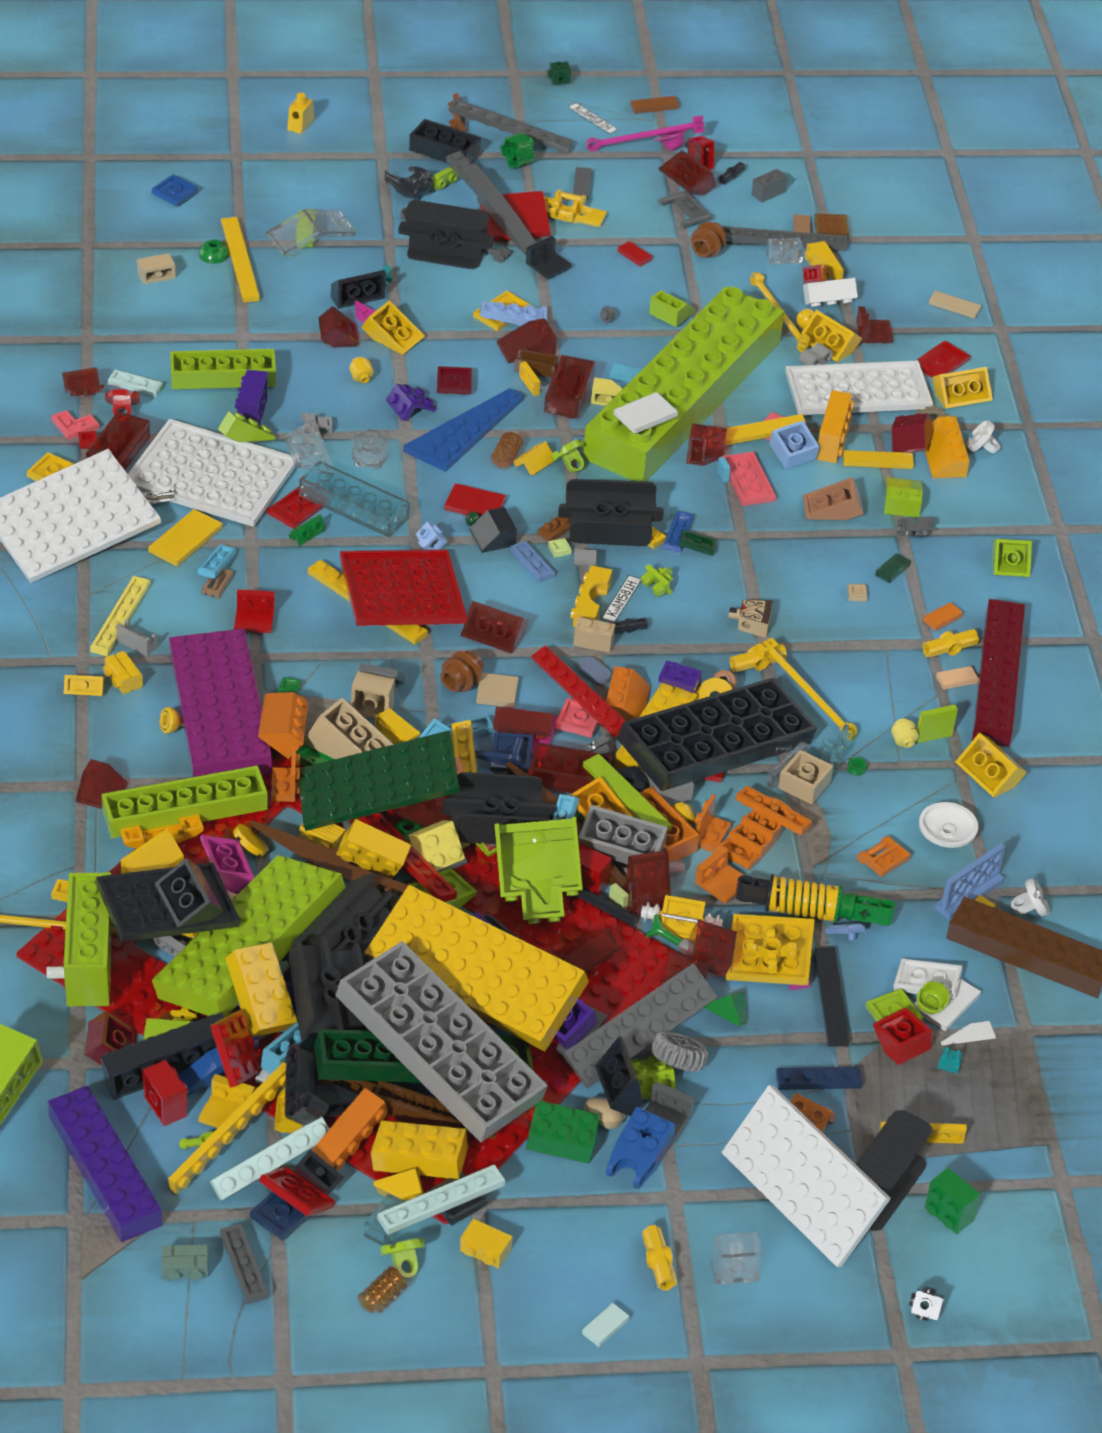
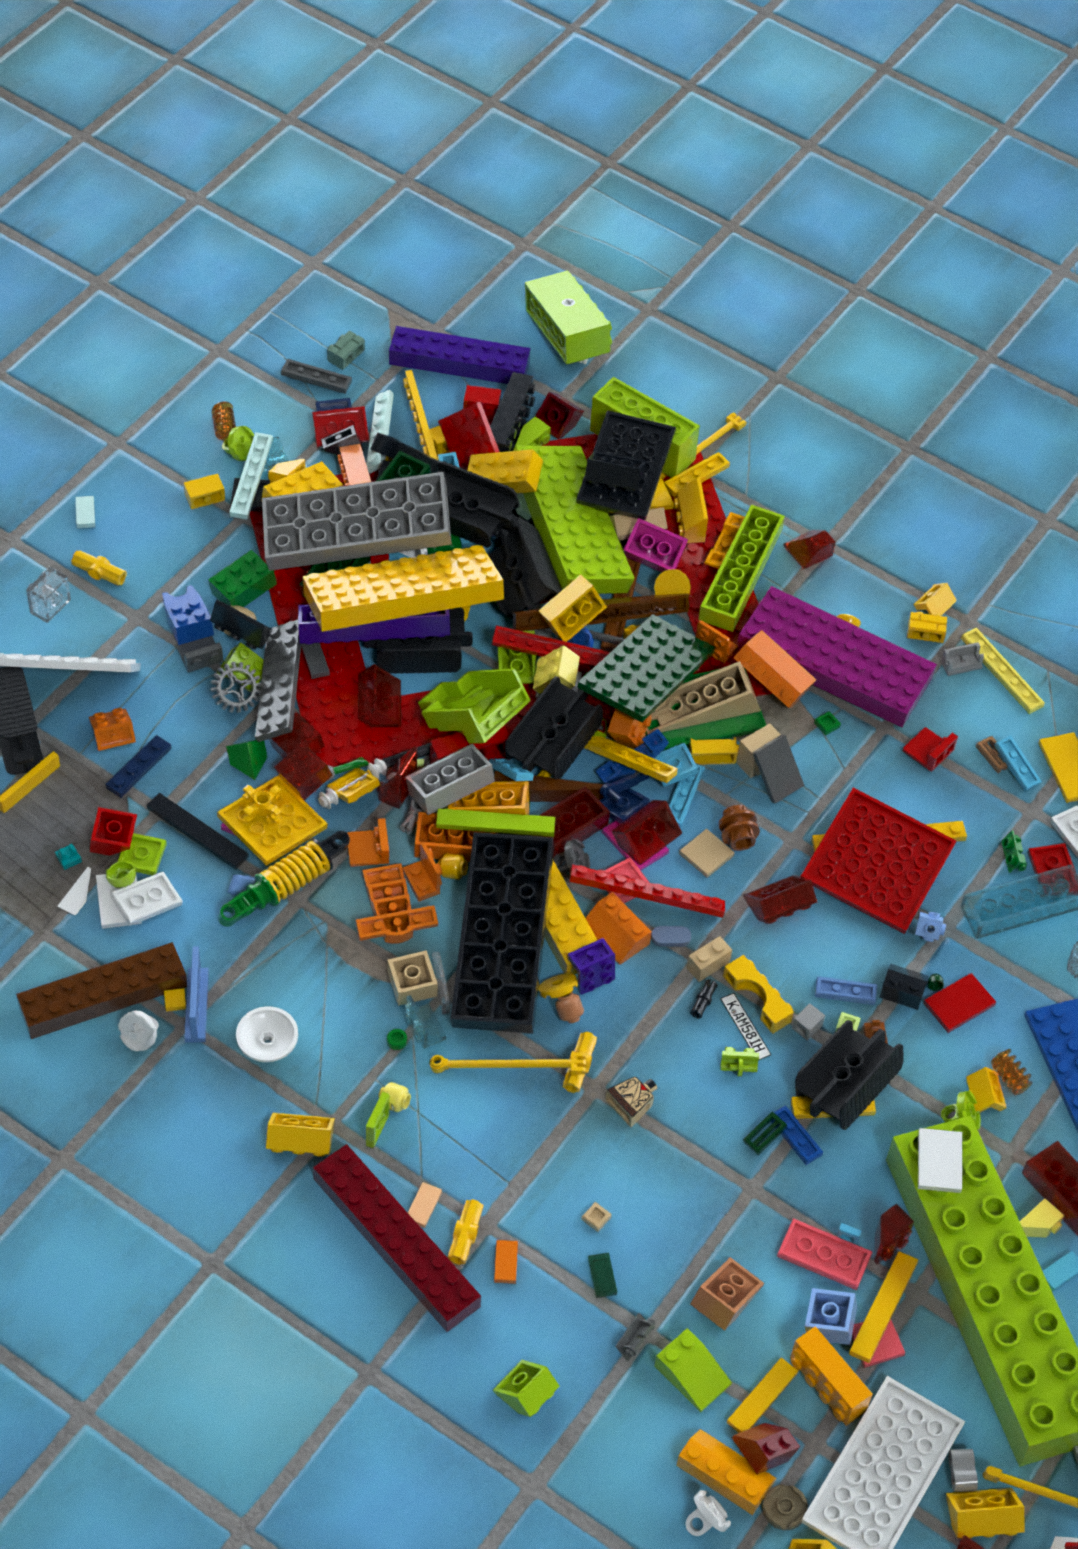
camera: 130 degrees right, 10 degrees up
lime piece [179,1132,213,1150] -> none
yellow piece [796,309,814,329] -> none
orange plate [857,836,911,877] -> none

